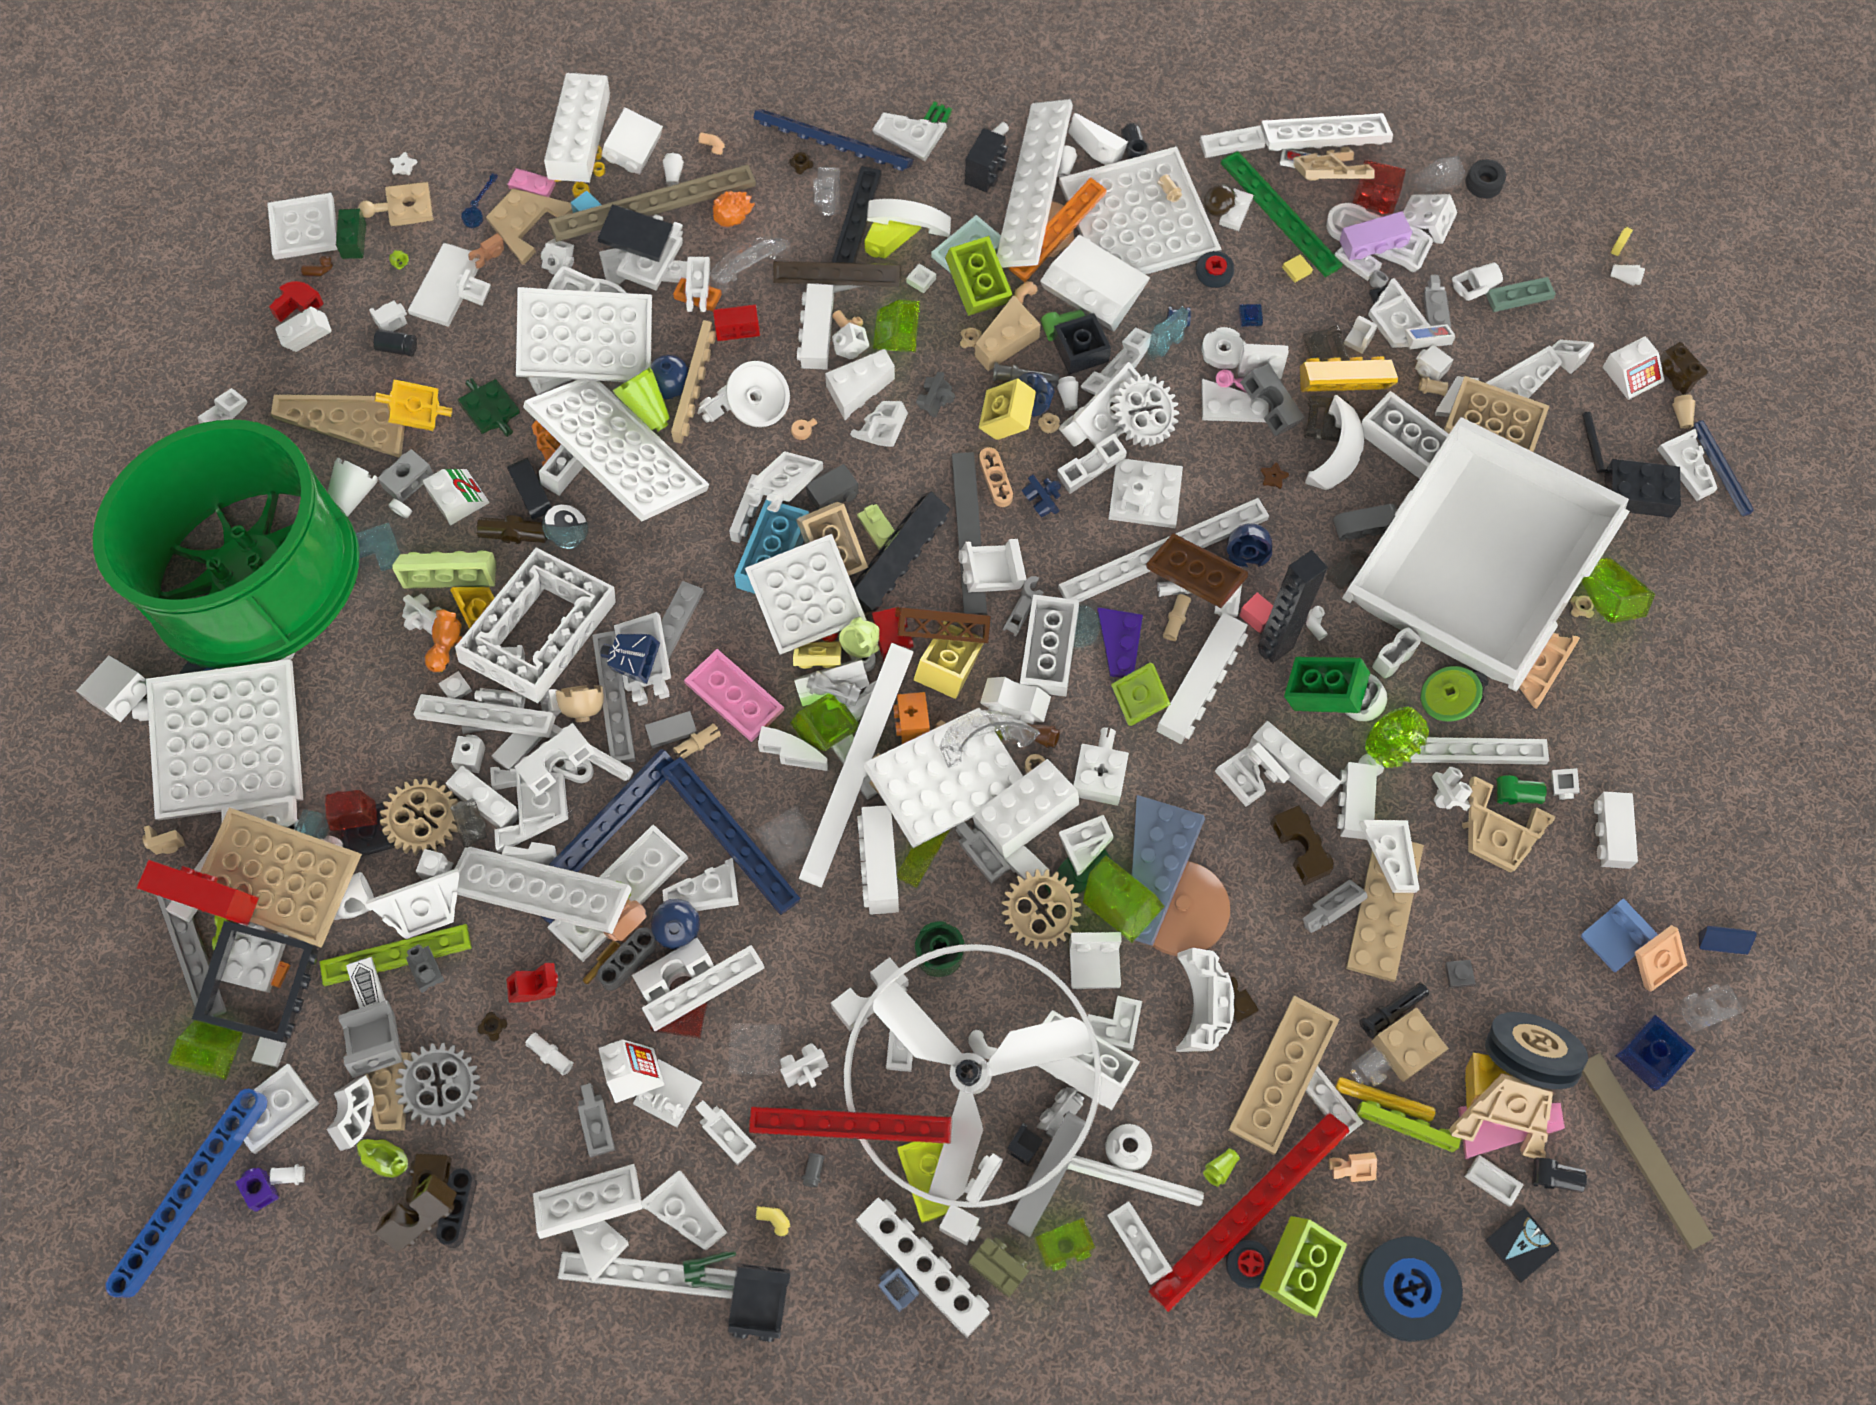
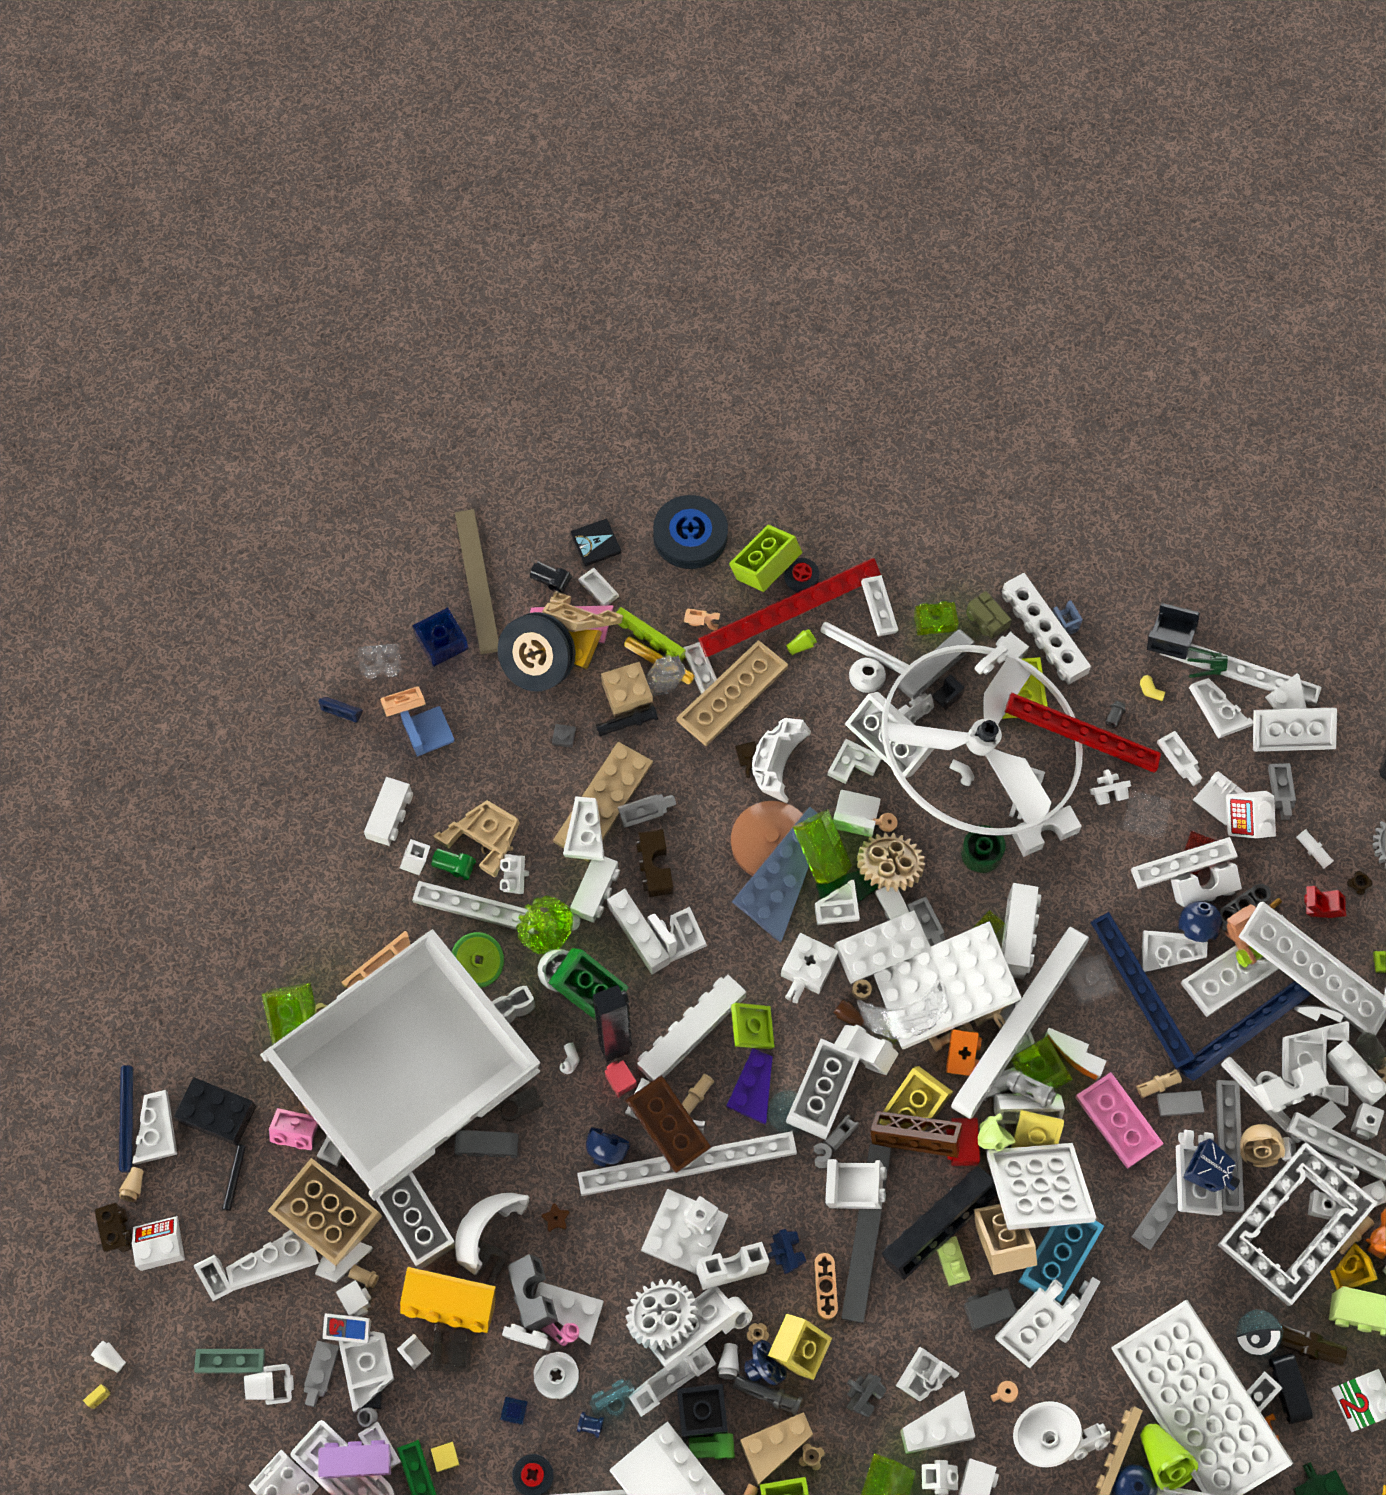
camera: 165 degrees left, 0 degrees up
none -> light nougat piece [873,813,898,832]

